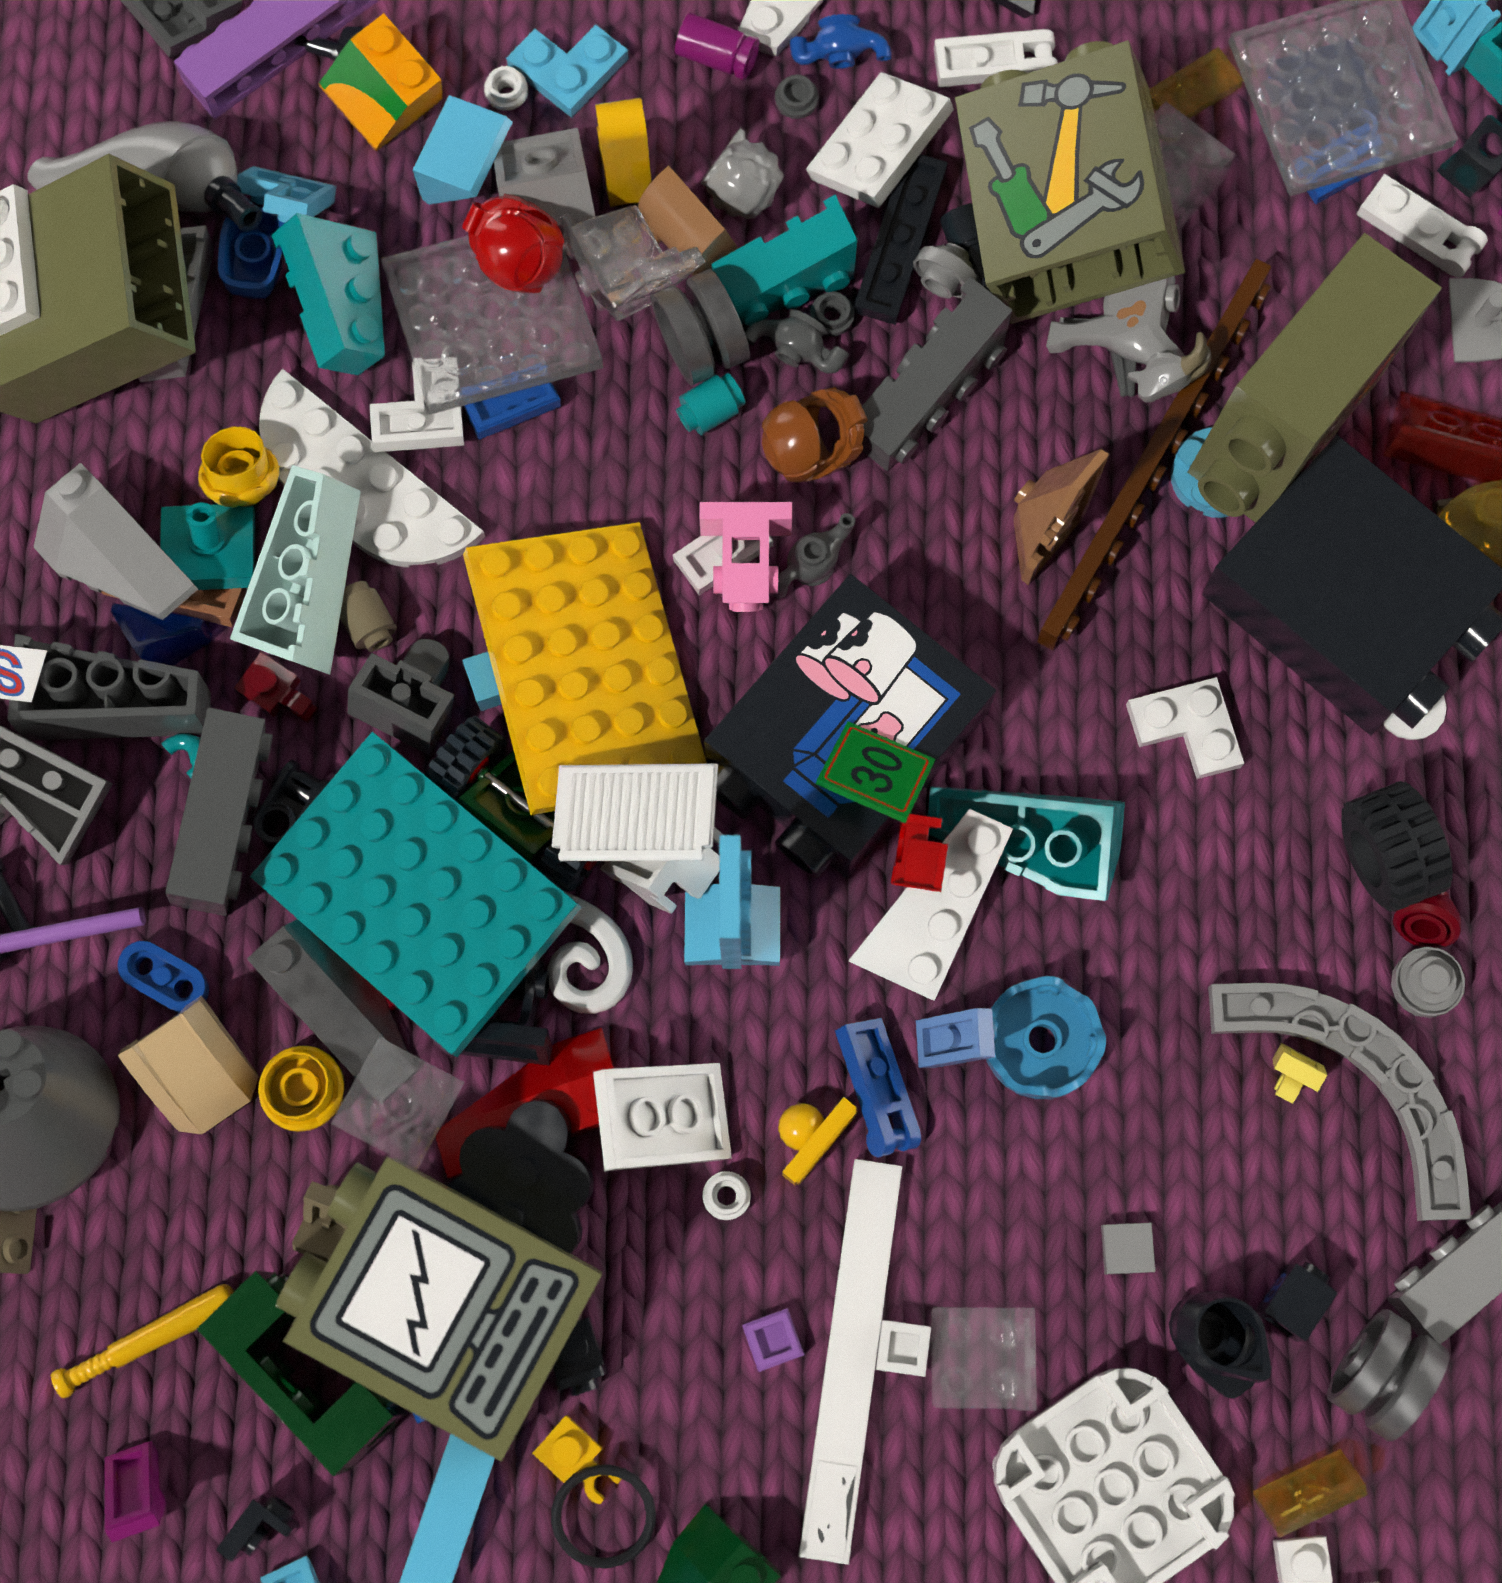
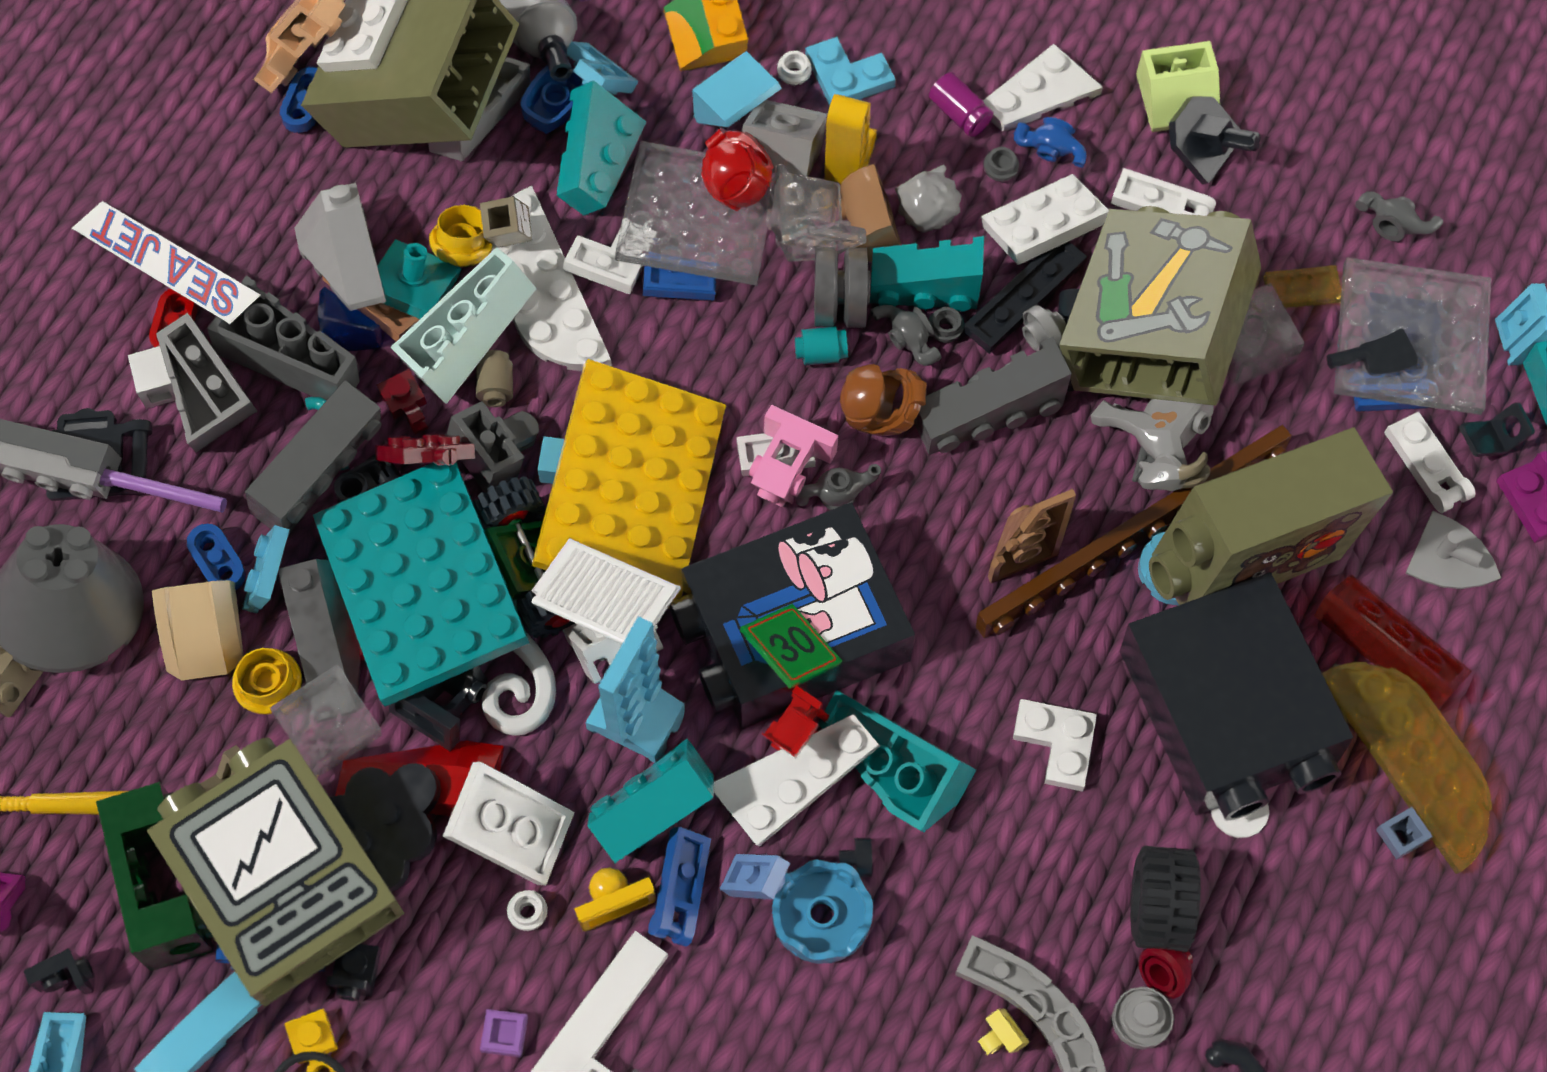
camera: 25 degrees right, 10 degrees down
none -> medium azure plate [242,525,289,614]
none -> dark red plate [375,434,475,465]
none -> dark tan brick [480,196,533,247]
none -> teal wedge [587,738,714,863]
none -> black tile [839,837,872,878]
none -> black piece [1326,328,1418,375]

